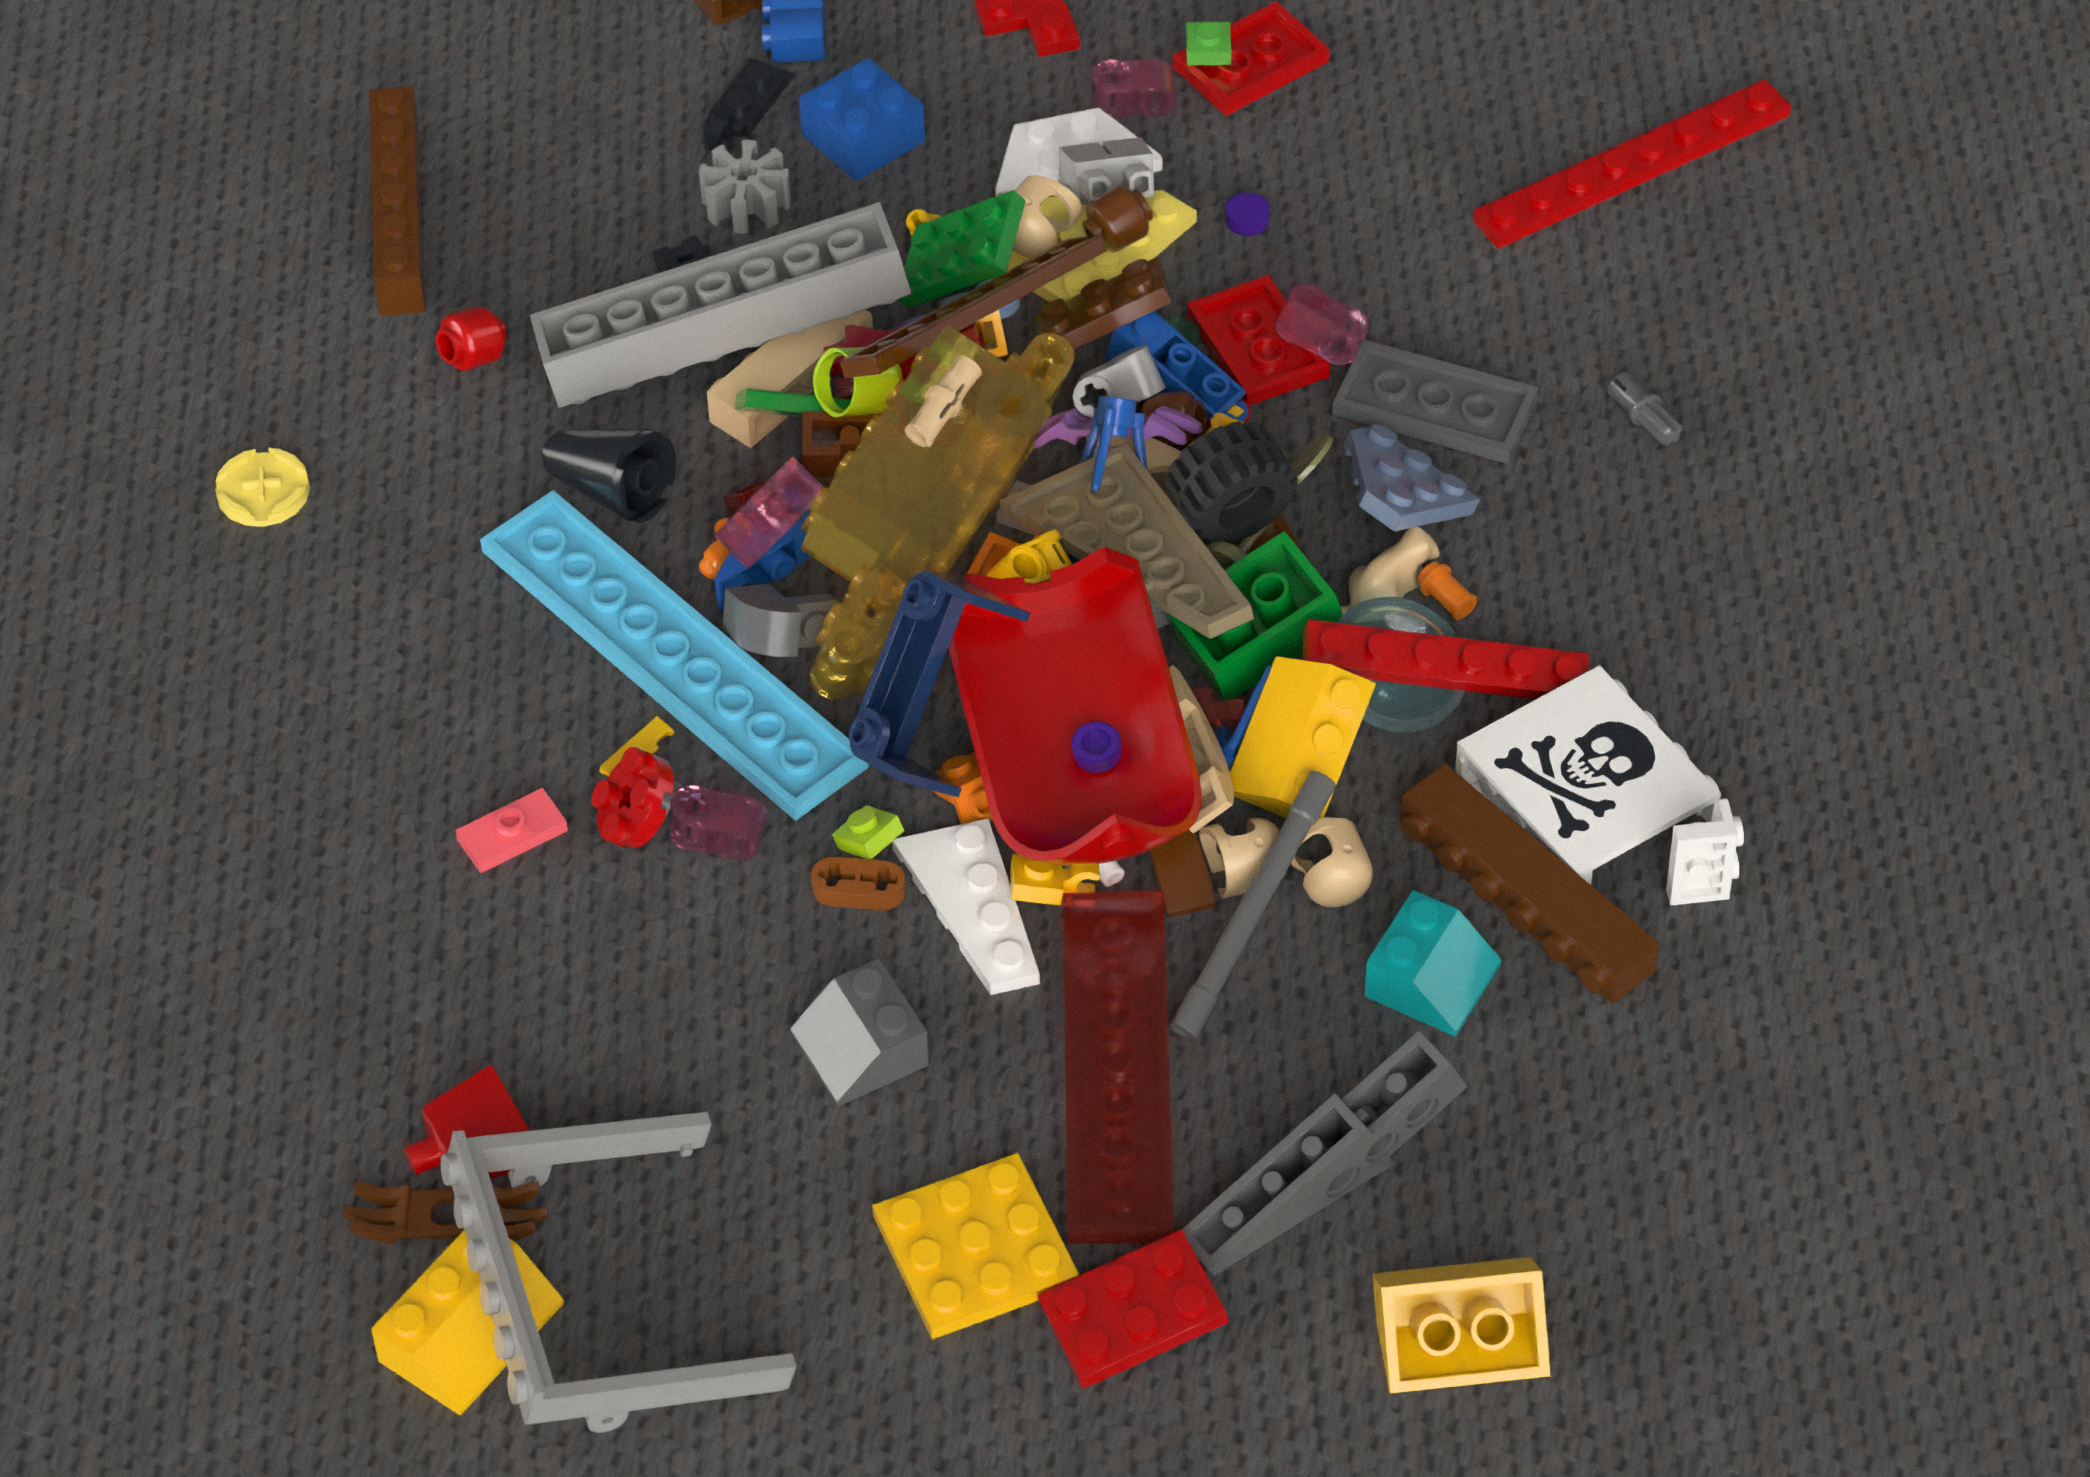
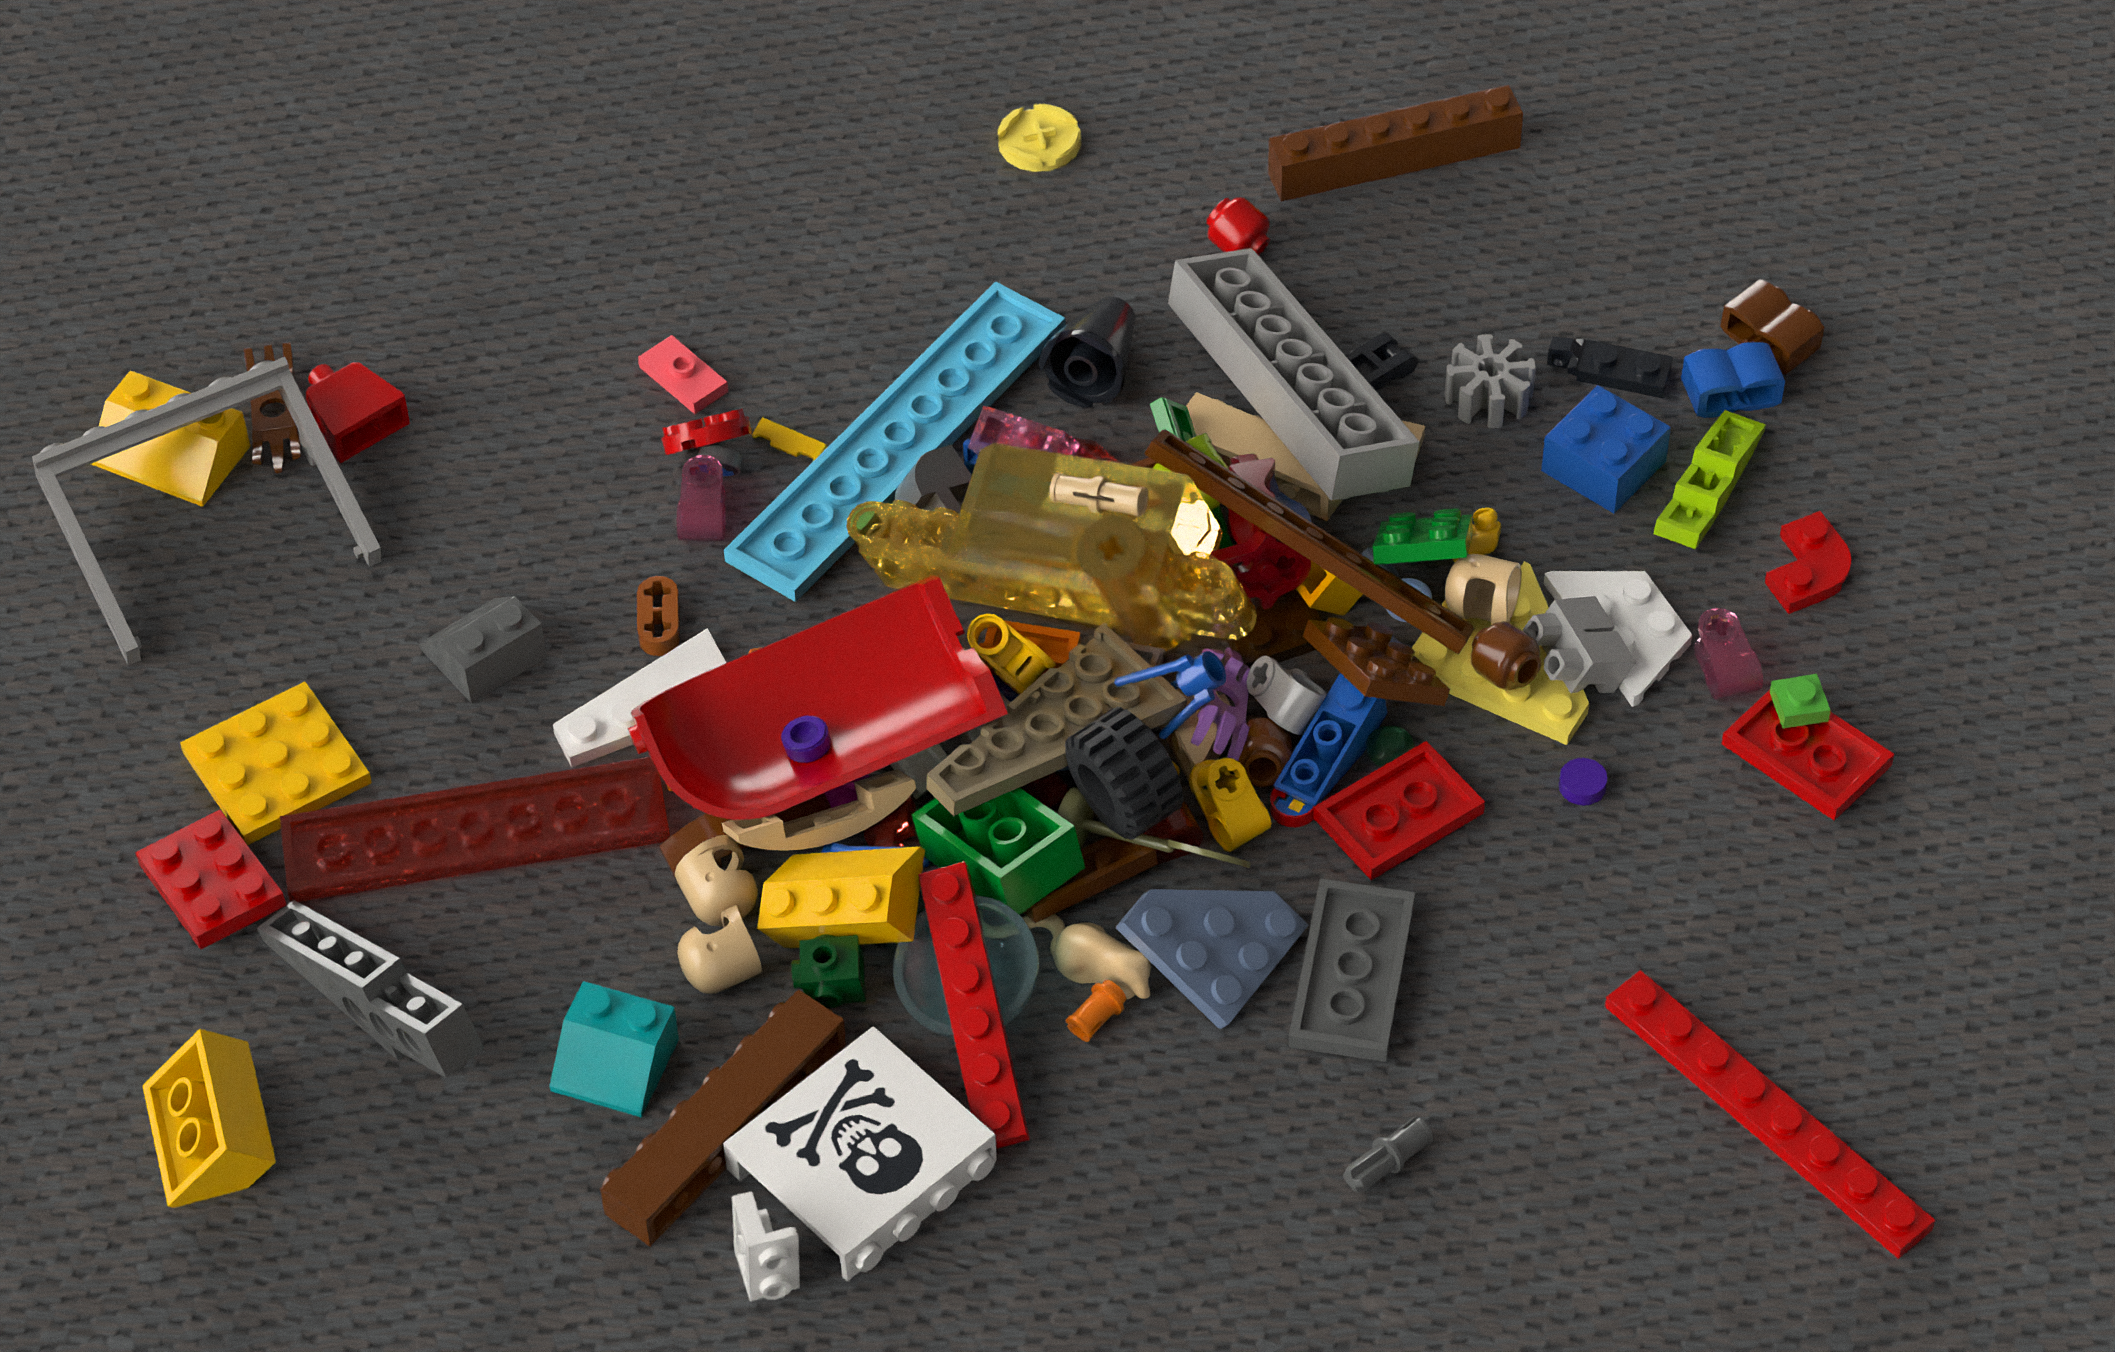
camera: 80 degrees right, 0 degrees up
lime plate [832,805,904,859] -> none
dark blue windscreen [849,571,1031,797] -> none
dark grey piece [1169,771,1336,1041] -> none
clear pink piece [1274,283,1369,365] -> none
none -> dark green brick [792,934,866,1009]
none -> lime slope [1653,410,1766,549]

